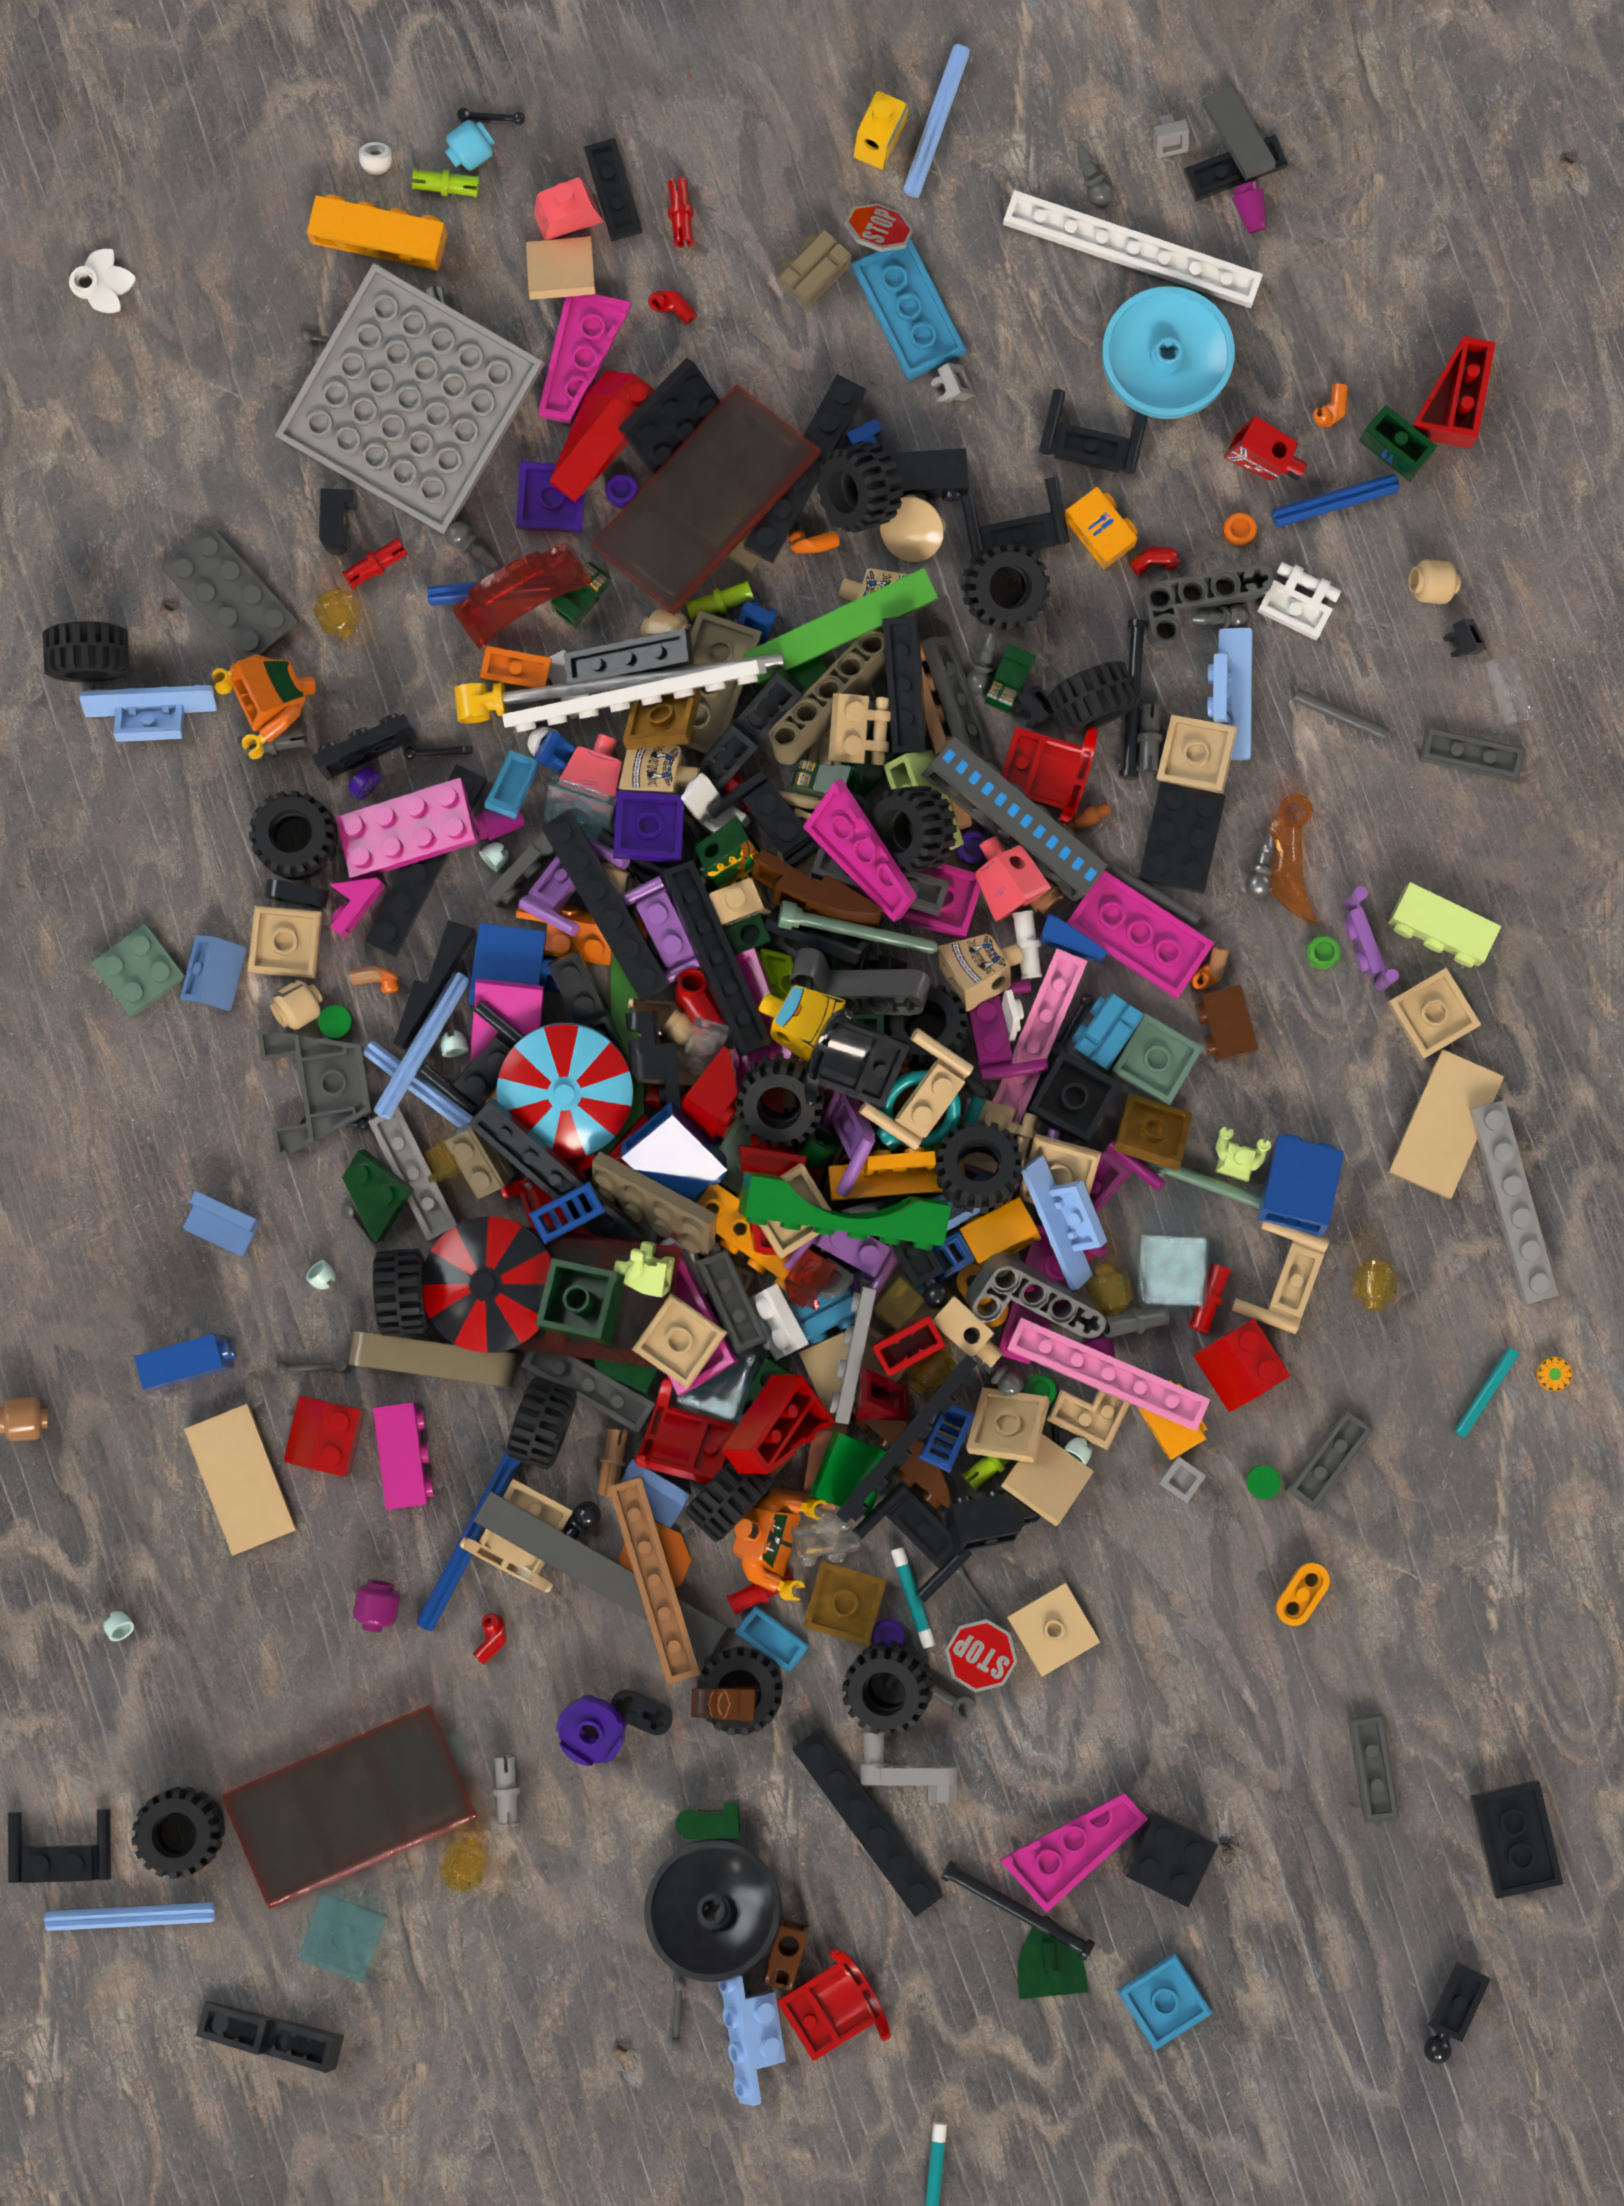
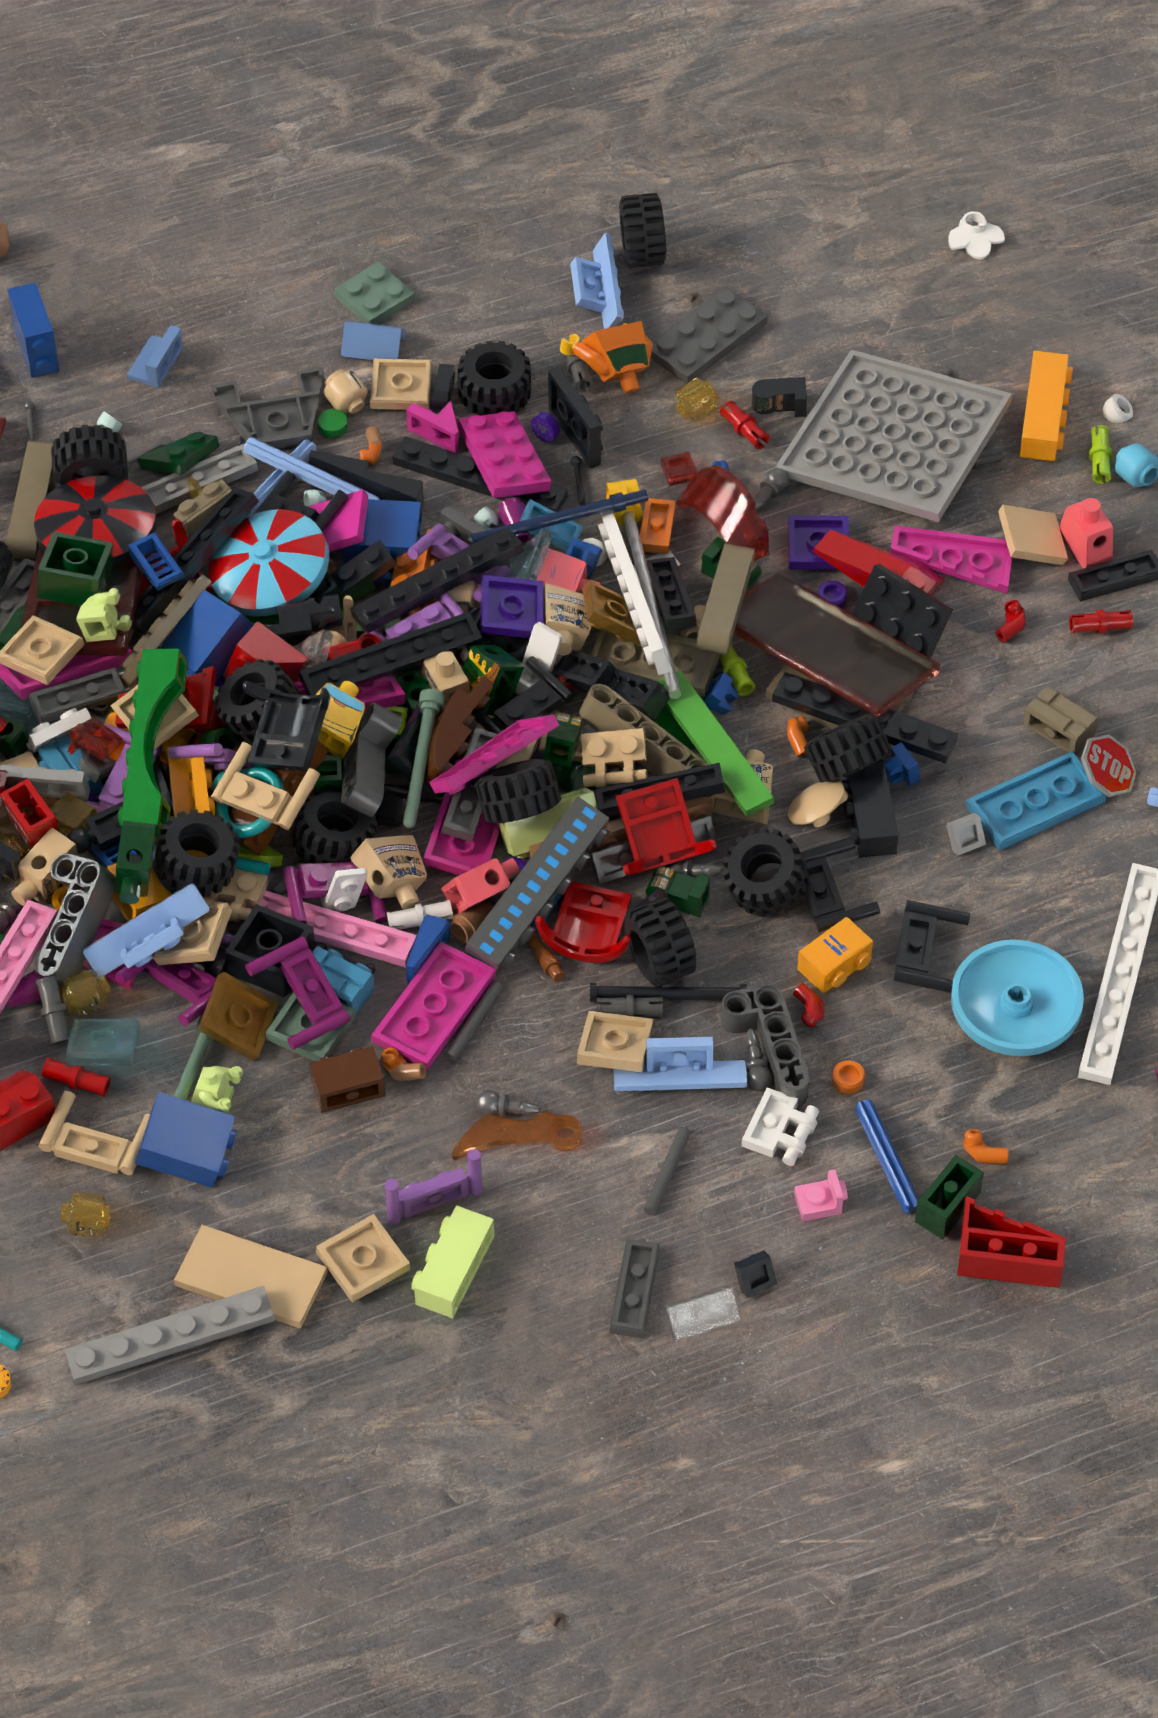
camera: 85 degrees right, 30 degrees down
black plate [1139,781,1226,894] -> none
red torso [1224,416,1307,481] -> none
bright green tile [1306,935,1341,970] -> none
tan head [1408,559,1461,604] -> none
none -> dark green torso [115,820,156,904]
none -> magenta plate [245,936,350,1050]
none -> dark blue bar [471,489,648,544]
none -> red piece [615,778,716,875]
none -> clear red tile [660,452,698,486]
none -> dark tan beam [696,543,755,654]
none -> bright pink bracket [794,1169,848,1222]

